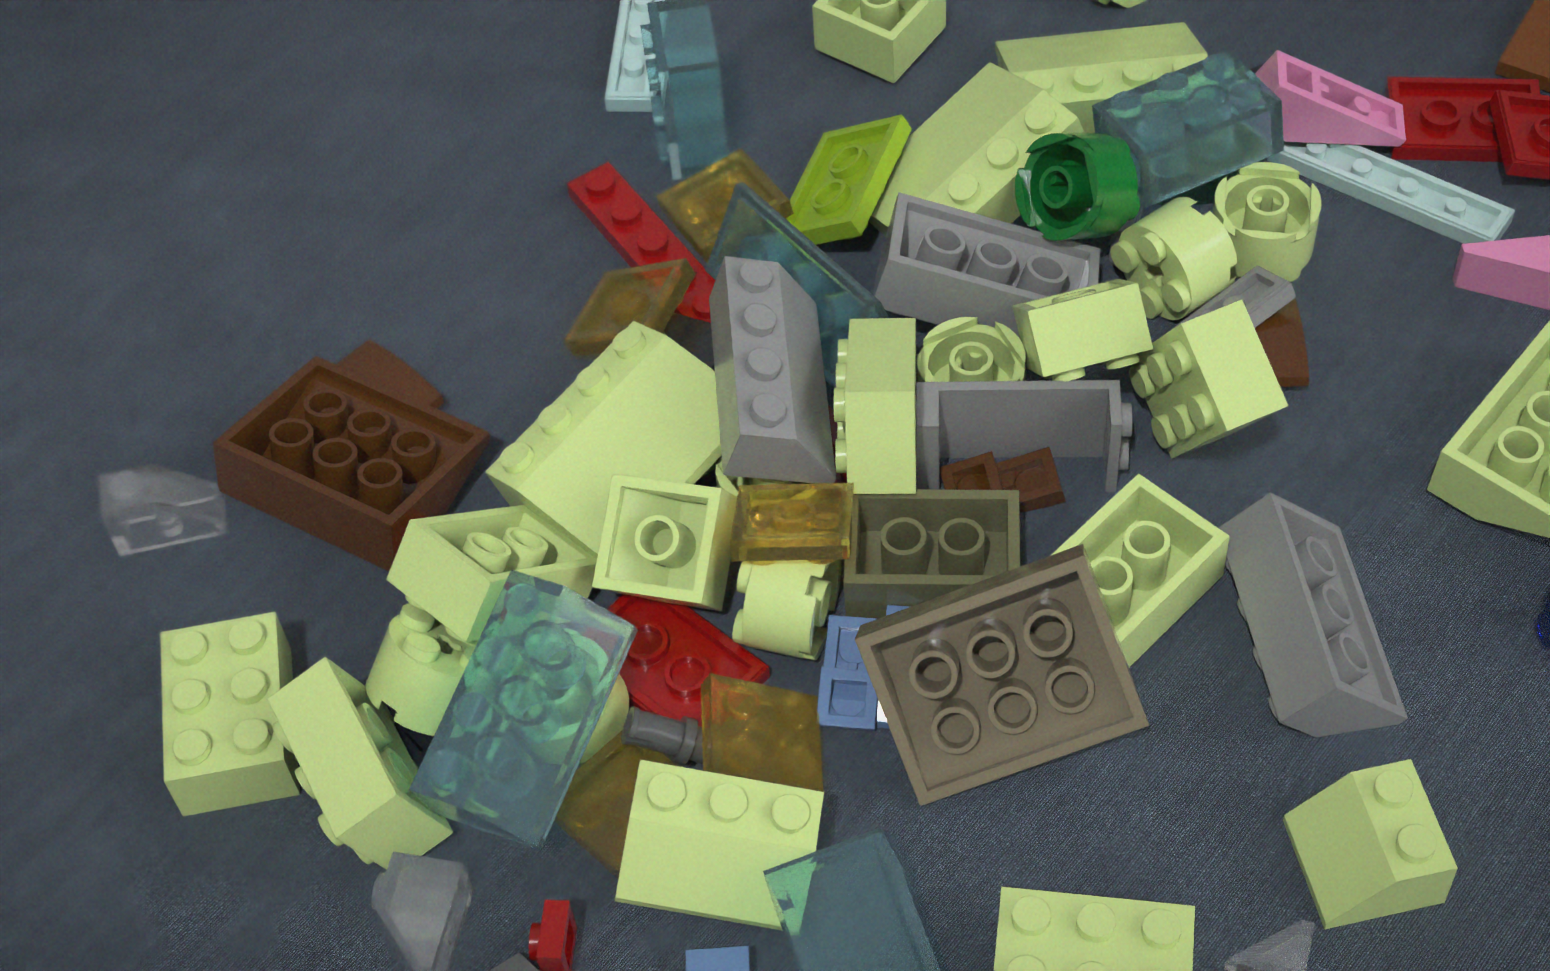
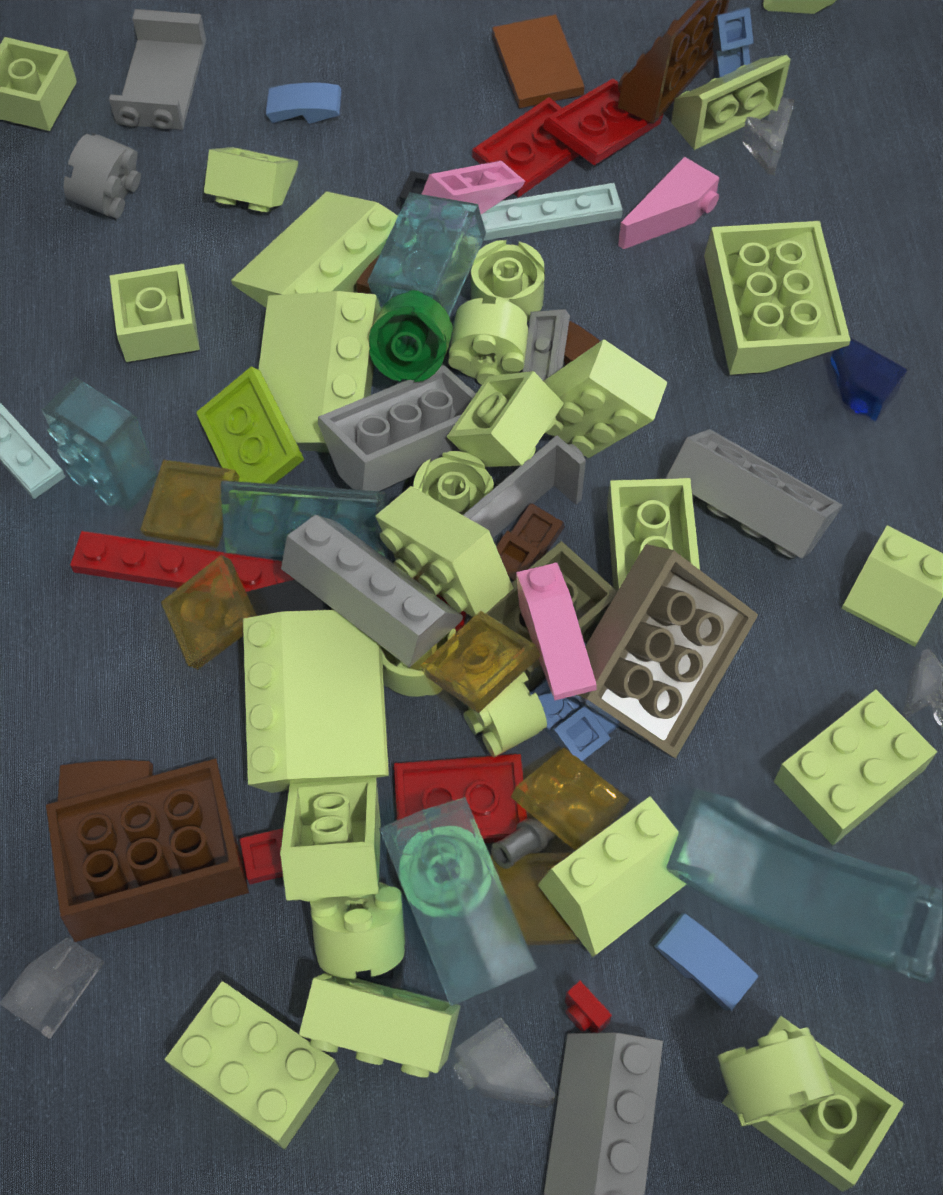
camera: 50 degrees left, 10 degrees up
yellowish green slope [592,473,741,611] -> none
none -> bright pink slope [516,563,597,701]

